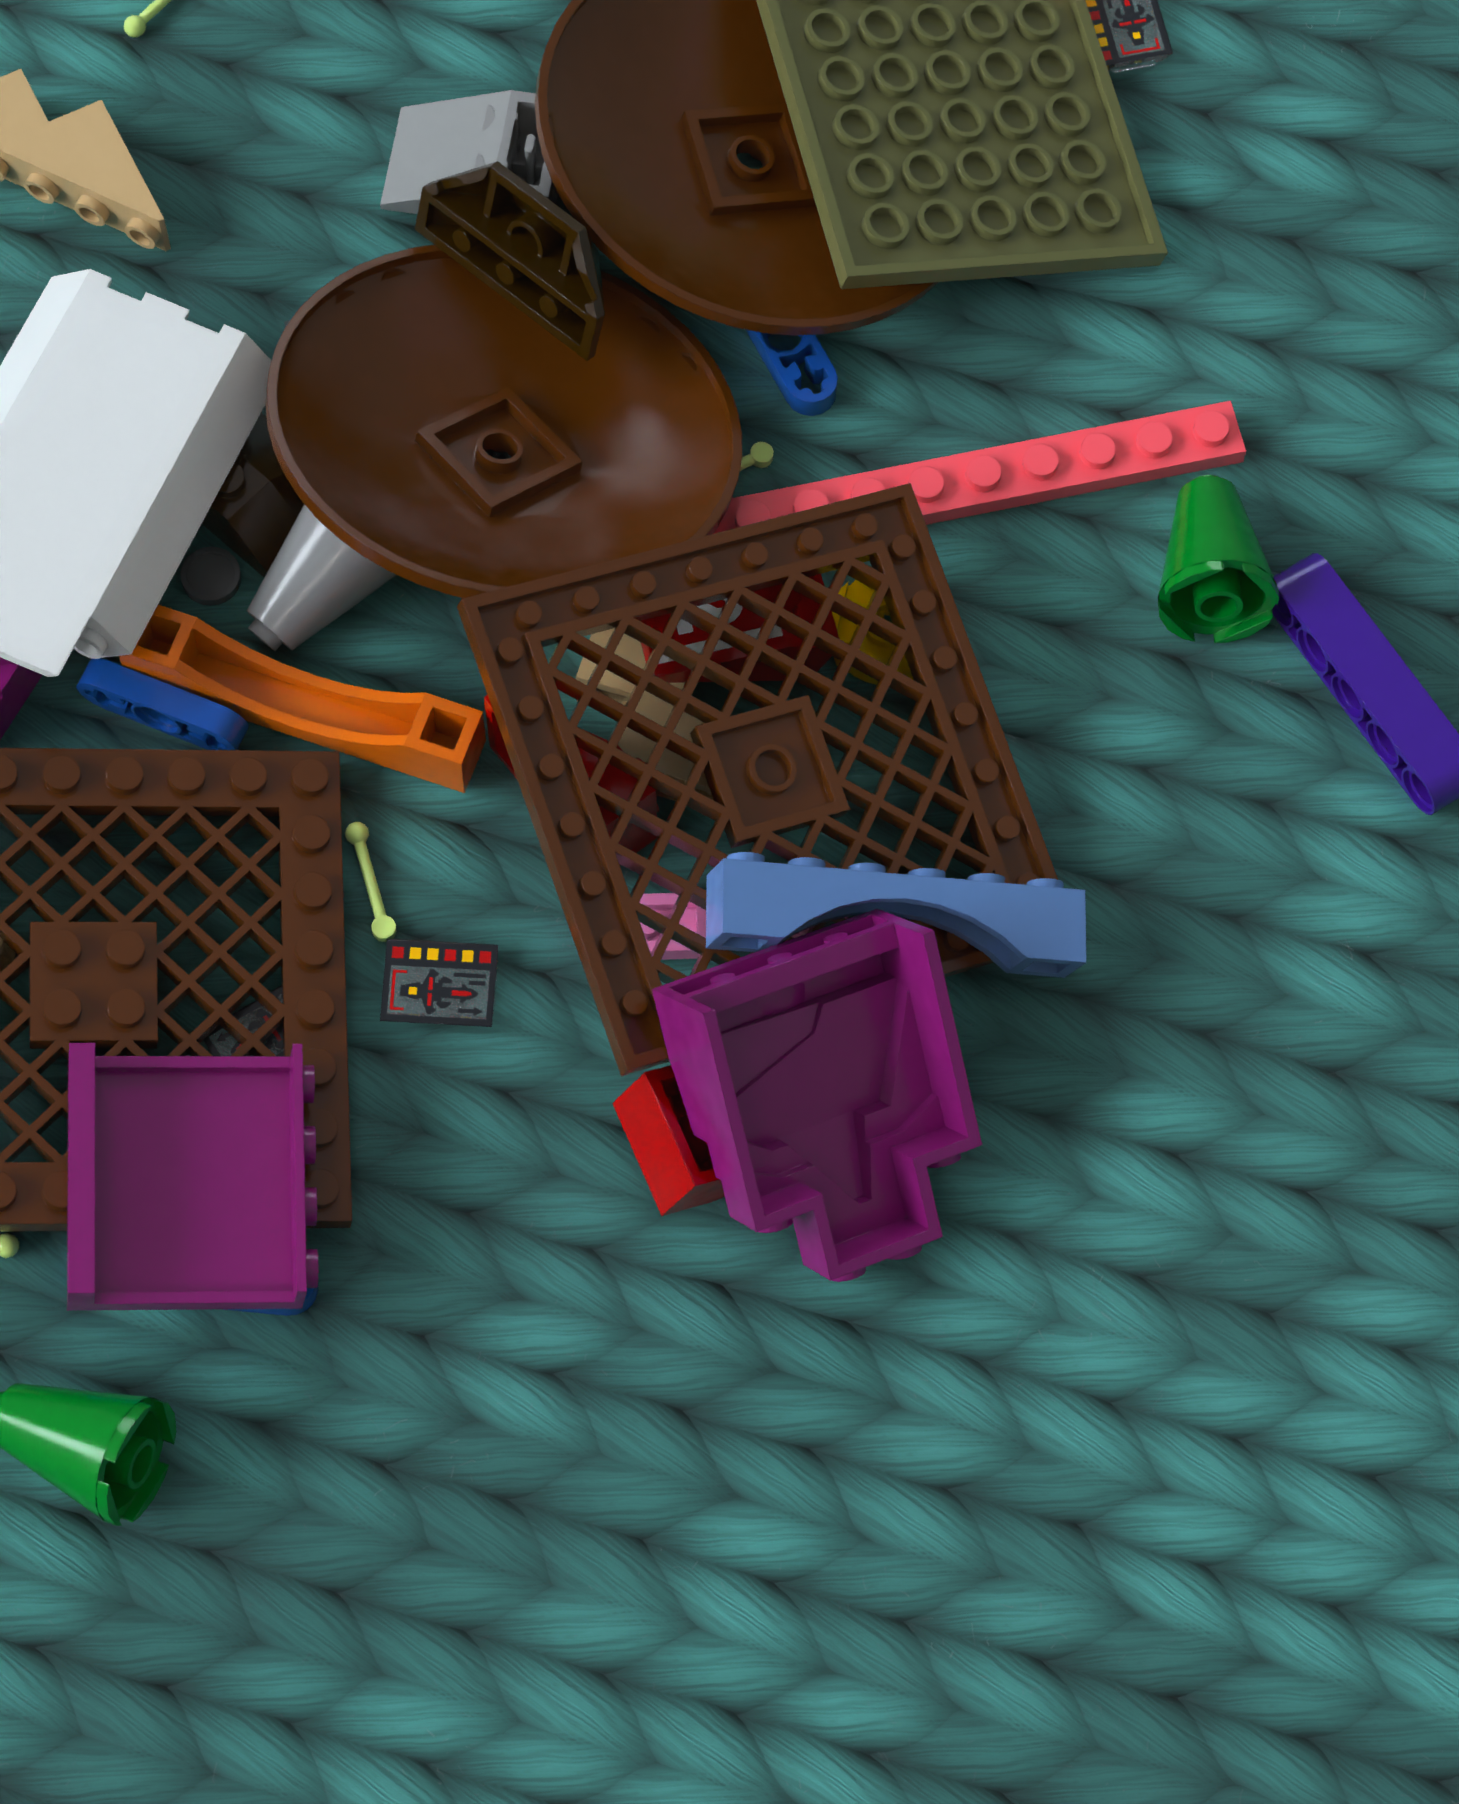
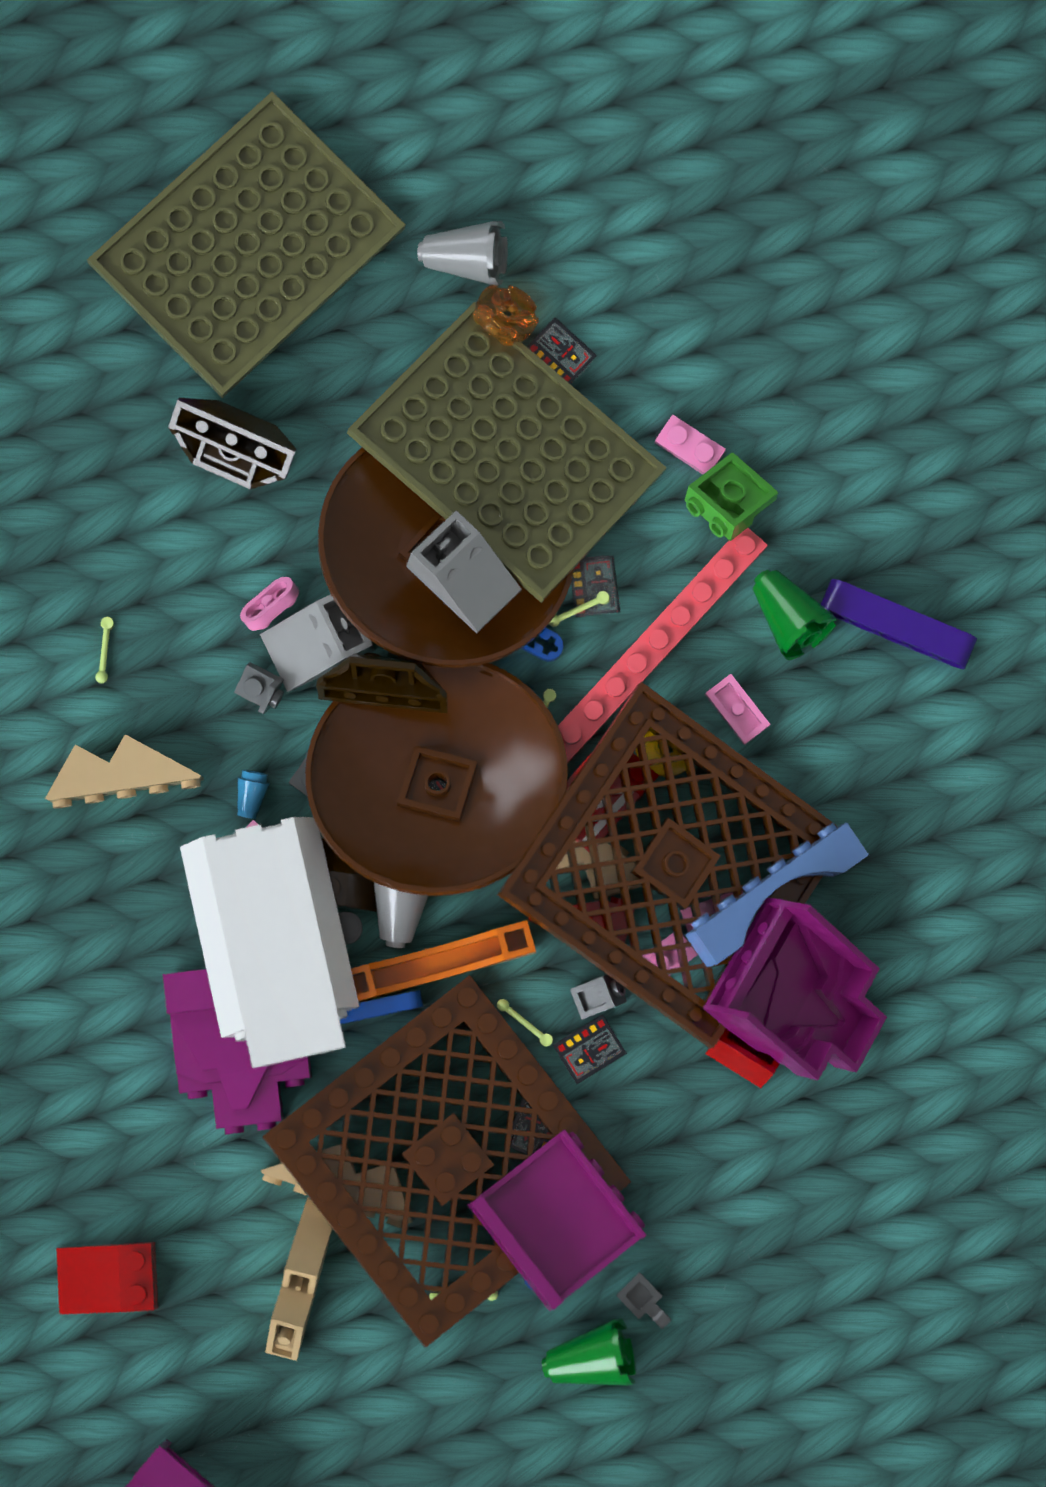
camera: 30 degrees left, 15 degrees up
none -> dark grey bracket [234,662,284,714]
none -> dark azure cone [237,770,270,819]
none -> bright pink plate [240,577,299,631]
none -> light grey slope [406,511,522,633]
none -> yellowish green hinge [549,591,610,627]
none -> bracket [570,975,627,1020]
none -> clear piece [571,556,621,618]
none -> dark grey plate [616,1272,672,1329]
none -> bright pink plate [655,414,726,474]
none -> bright green plate [685,452,779,541]
none -> bright pink plate [705,674,771,745]

